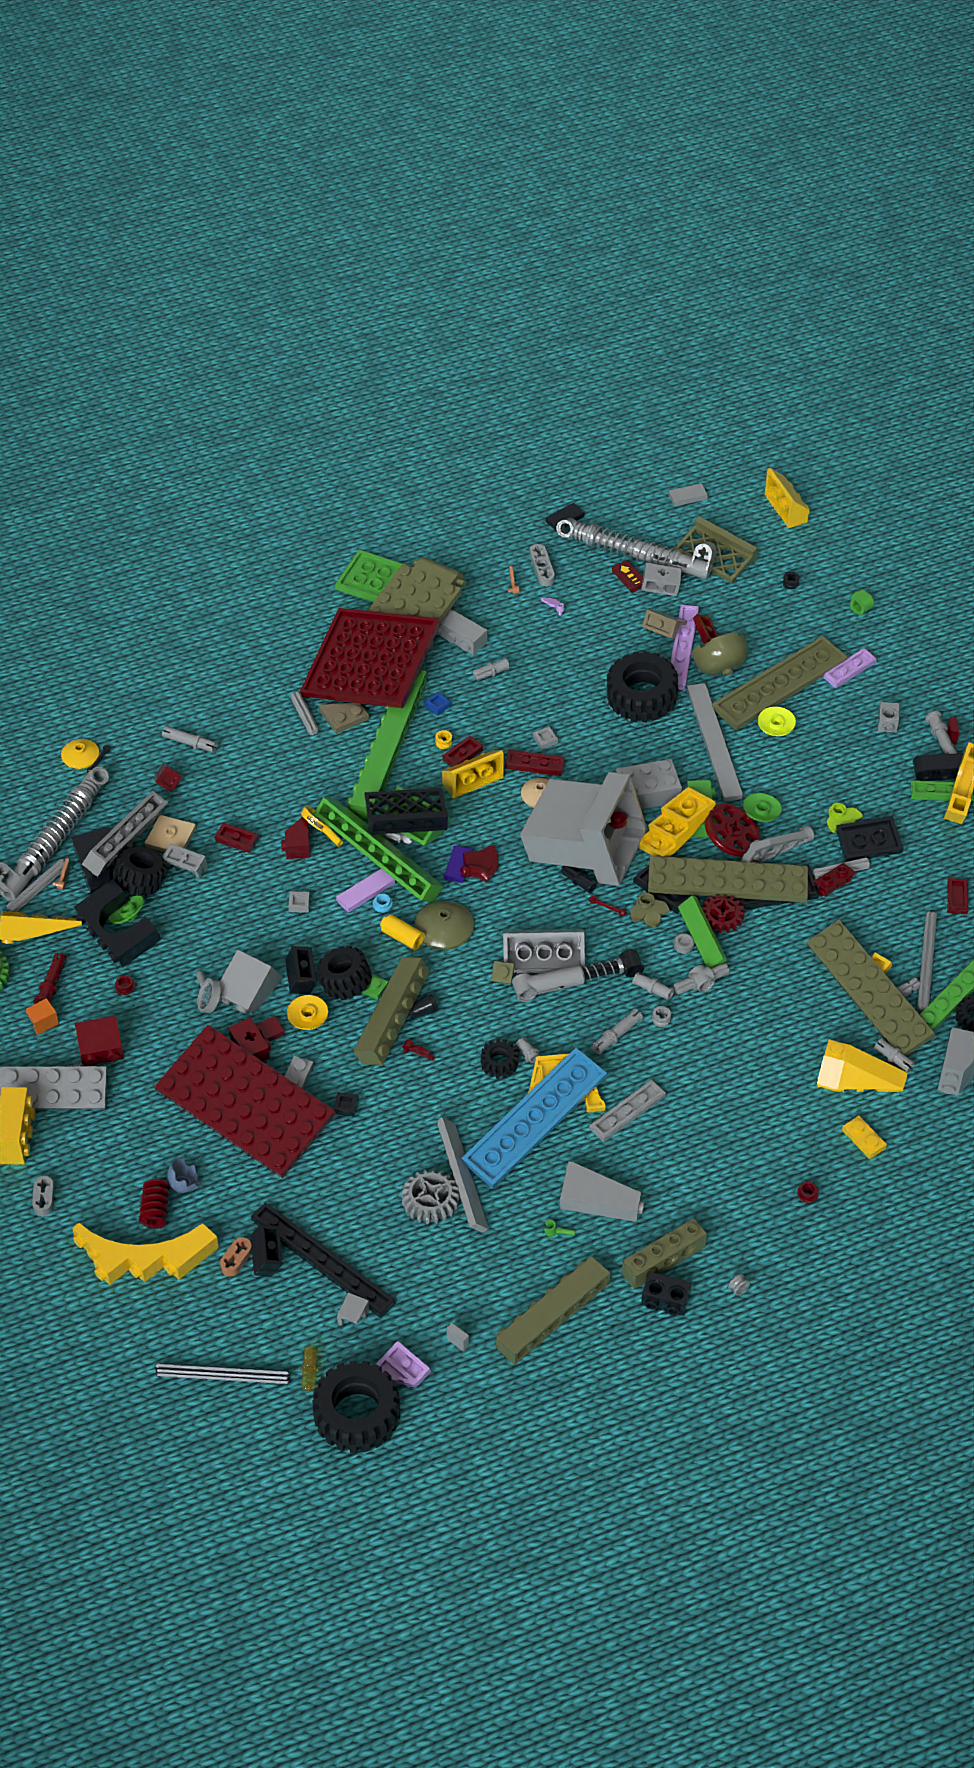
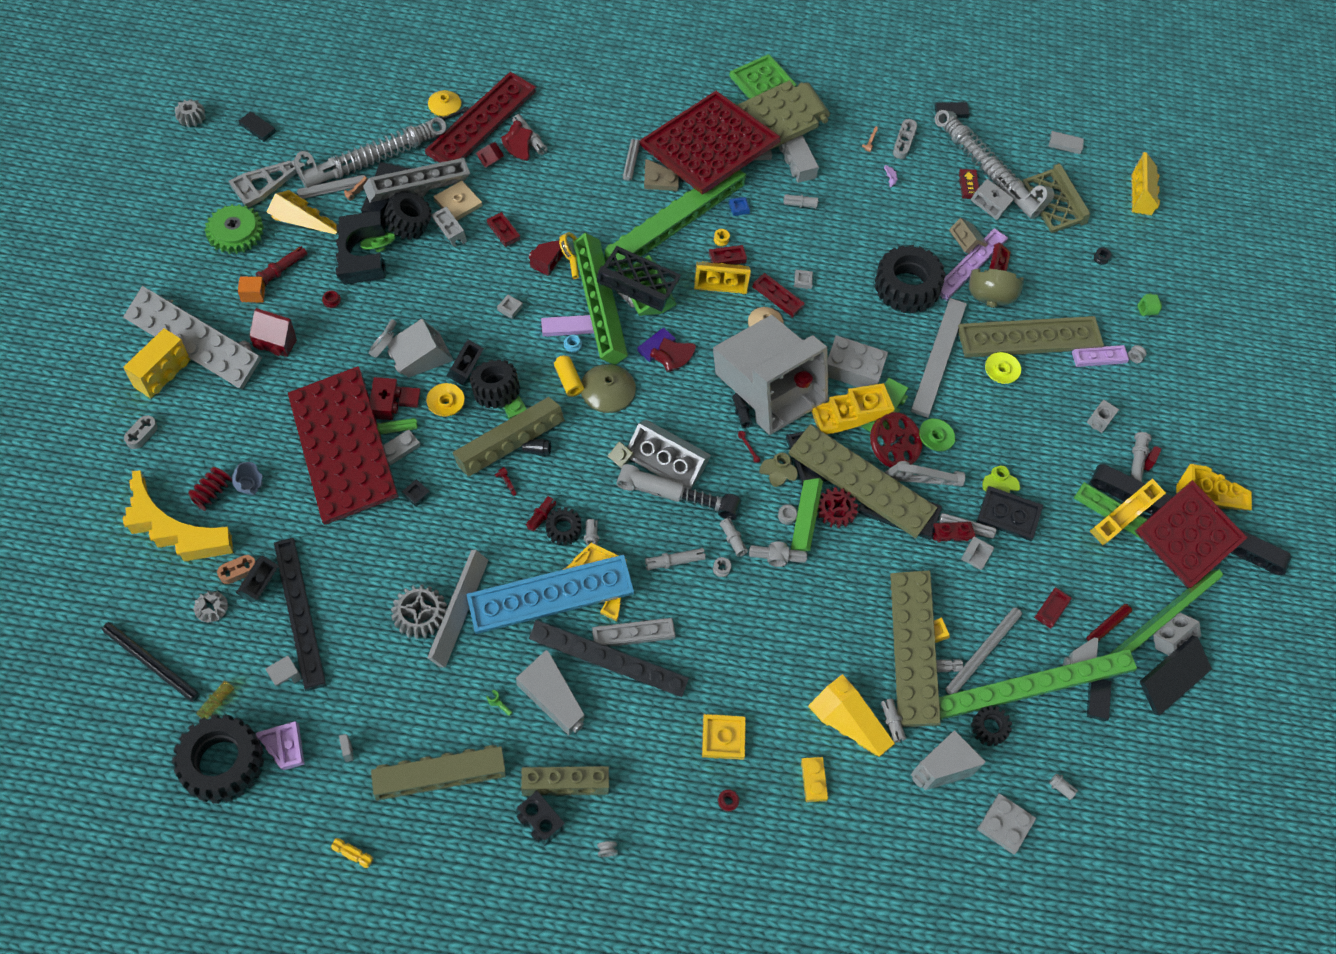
camera: 25 degrees right, 10 degrees up
none -> light grey gear [193,591,228,622]
none -> yellow axle [331,838,373,868]
none -> bright green axle [377,418,417,434]
none -> dark red plate [425,71,536,163]
none -> dark red arm [501,120,533,161]
none -> dark red axle [526,496,557,531]
none -> black plate [529,619,690,697]
none -> yellow plate [702,714,745,760]
none -> light grey panel [961,537,994,570]
none -> light grey bush [1128,345,1147,363]

